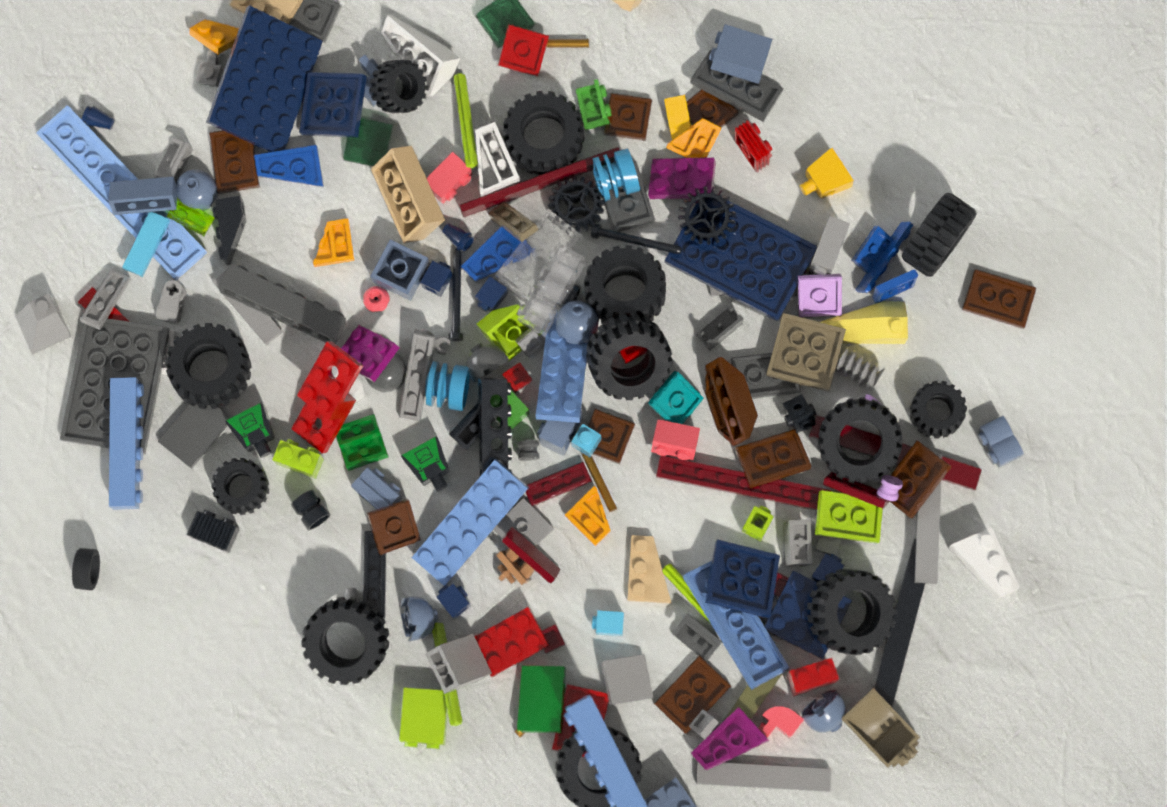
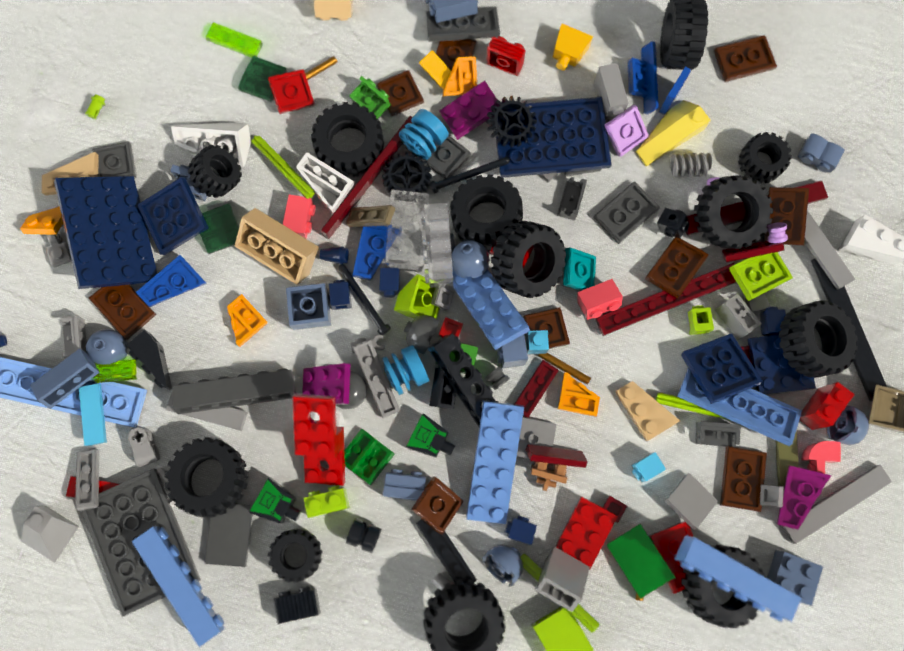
camera: 45 degrees left, 0 degrees up
coral plate [363,286,390,312] -> none
reddish brown wedge [705,357,758,446] -> none
dark tan plate [766,313,846,392] -> none

